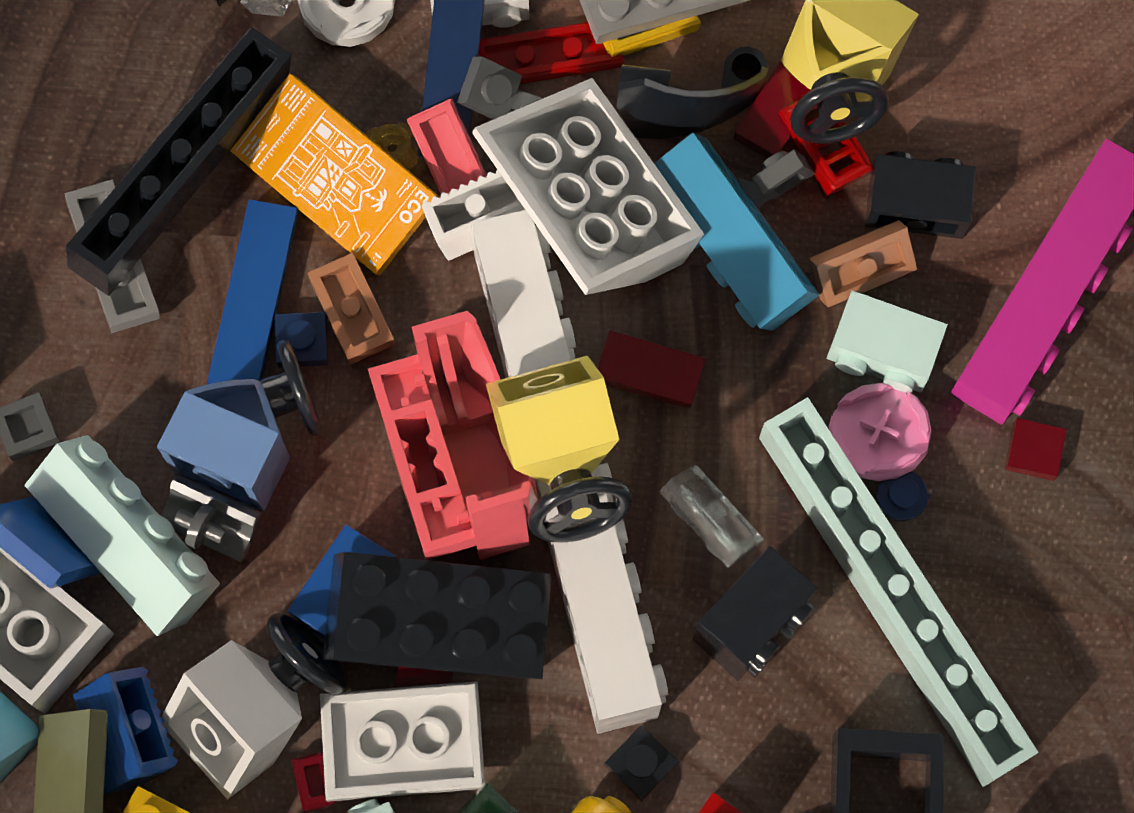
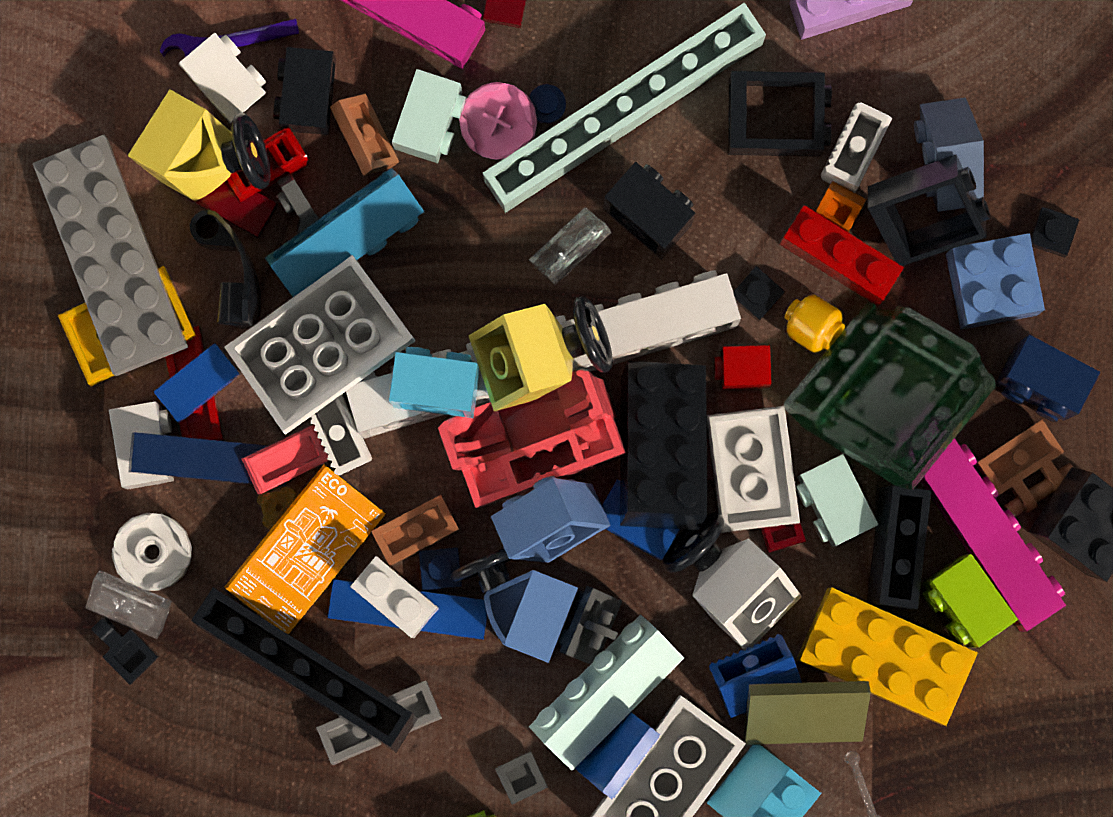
camera: 90 degrees left, 10 degrees up
dark grey plate [457,57,543,120] -> none
dark red tile [597,330,706,409] -> none
none -> blue tile [154,343,241,423]
none -> dark purple piece [160,19,299,57]
none -> white brick [179,33,266,124]
none -> white brick [350,556,439,638]
none -> medium azure brick [389,347,480,419]
none -> medium blue brick [491,476,611,563]
none -> red brick [714,345,772,389]

